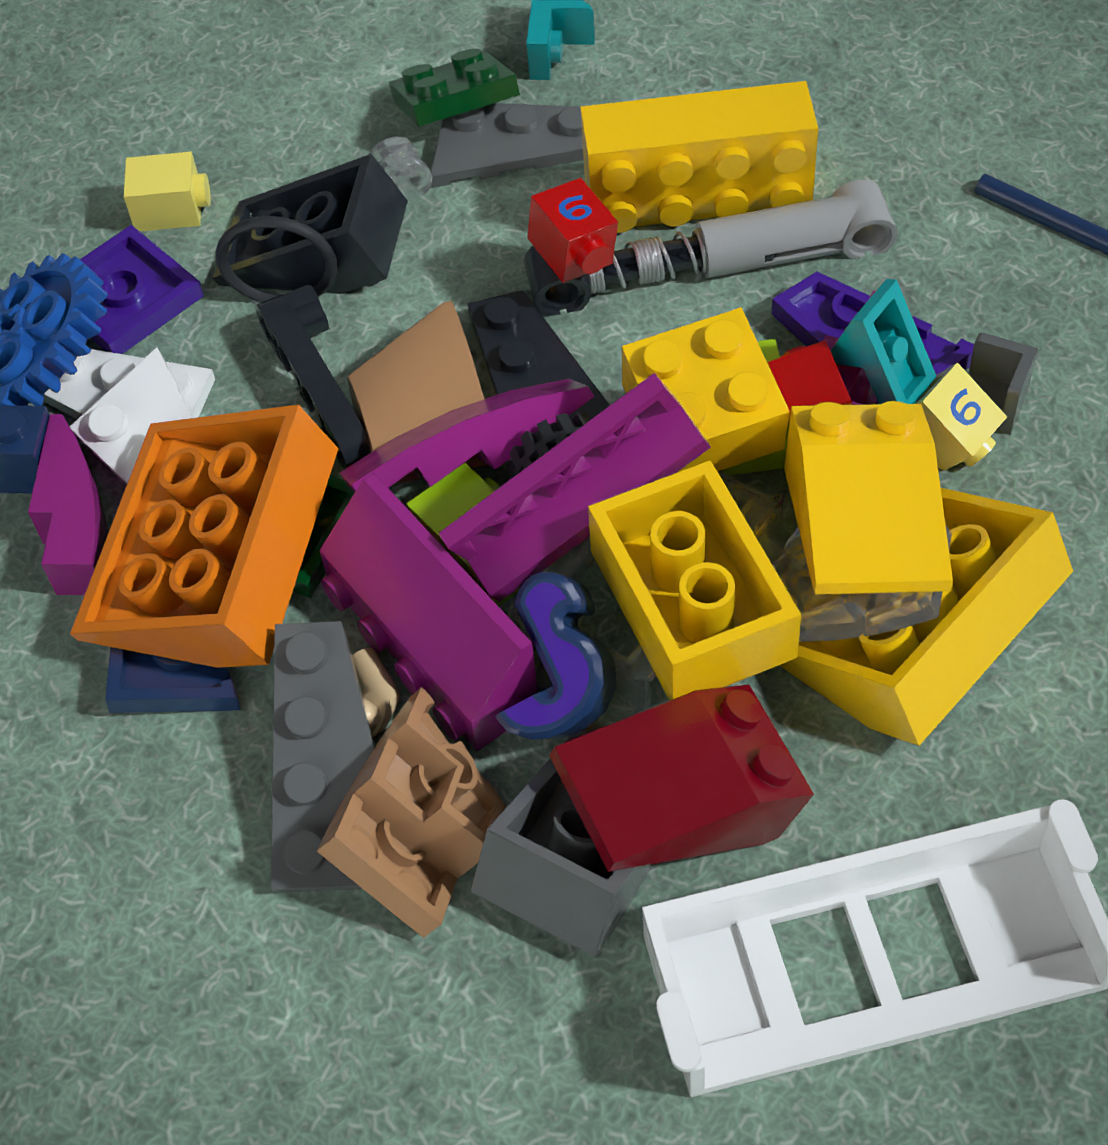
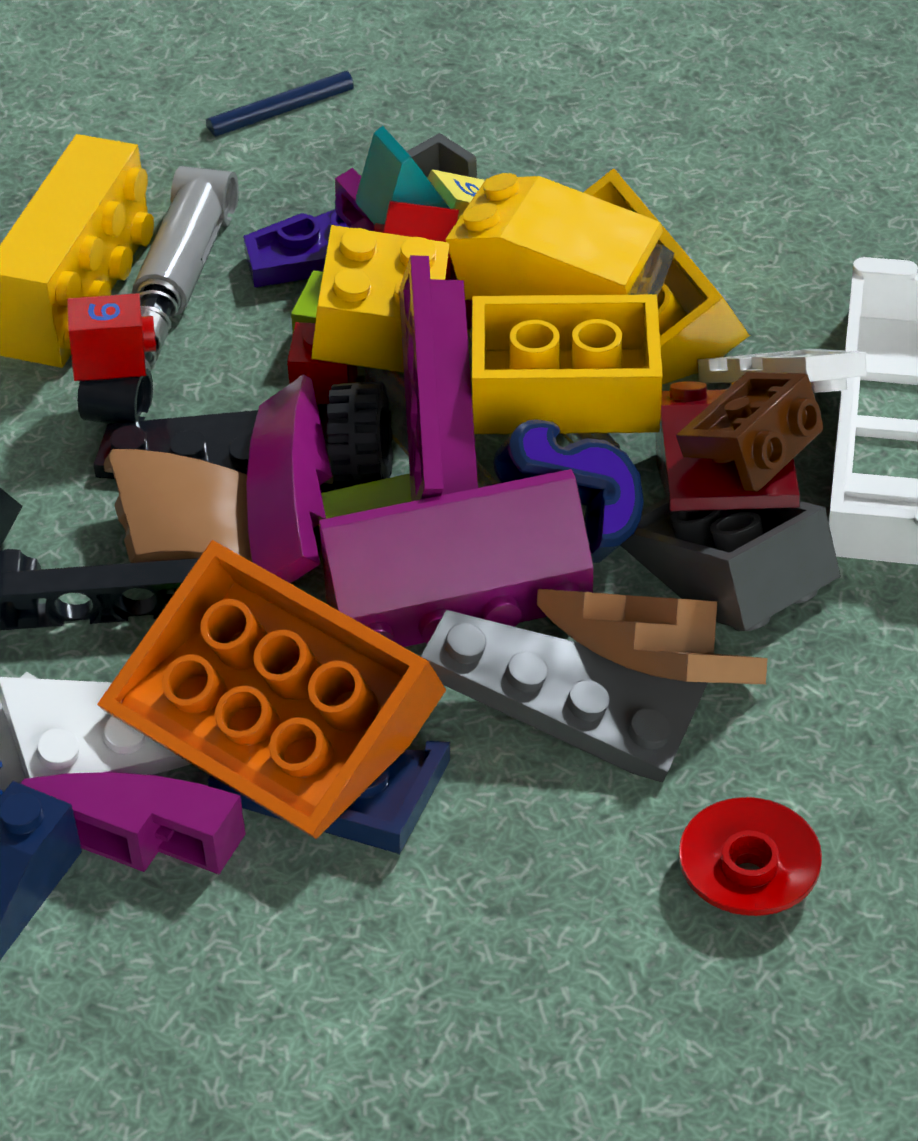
camera: 70 degrees left, 10 degrees down
none -> reddish brown bracket [676,372,823,492]
none -> red dish [679,797,822,916]
none -> white wing [697,349,867,393]

